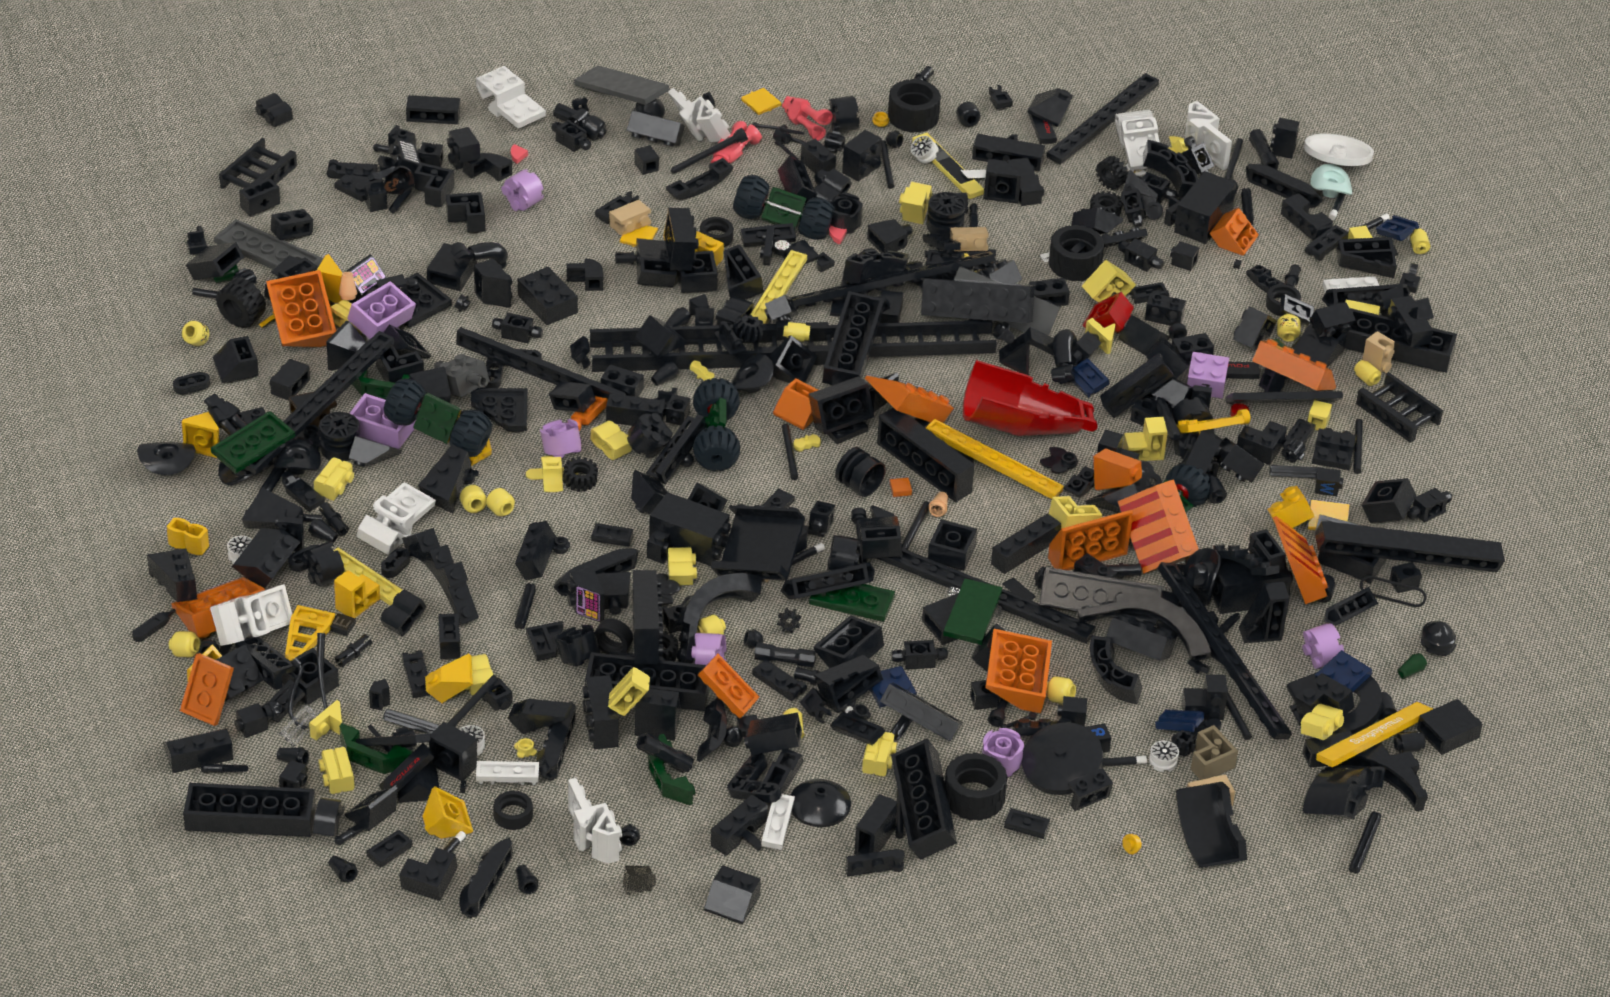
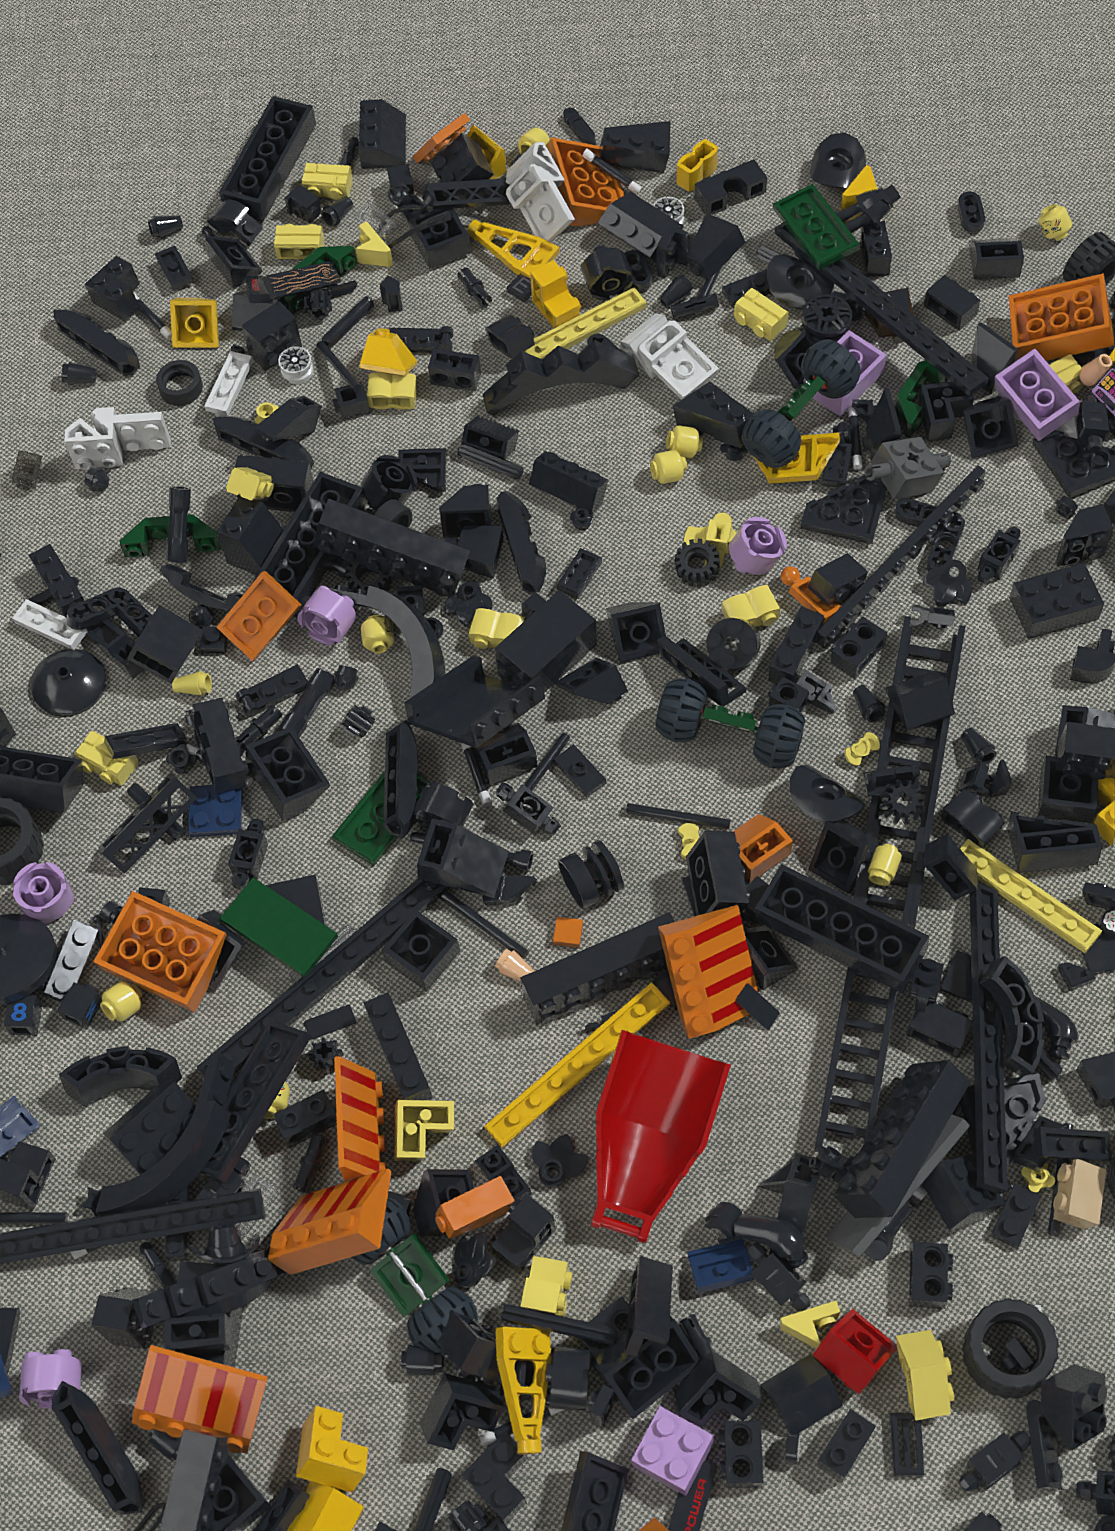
camera: 115 degrees right, 20 degrees up
none -> light yellow brick [302,163,353,200]
none -> black brick [461,415,519,459]
none -> black bar [582,149,642,195]
none -> black arch [694,159,767,215]
none -> black plate [923,559,972,607]

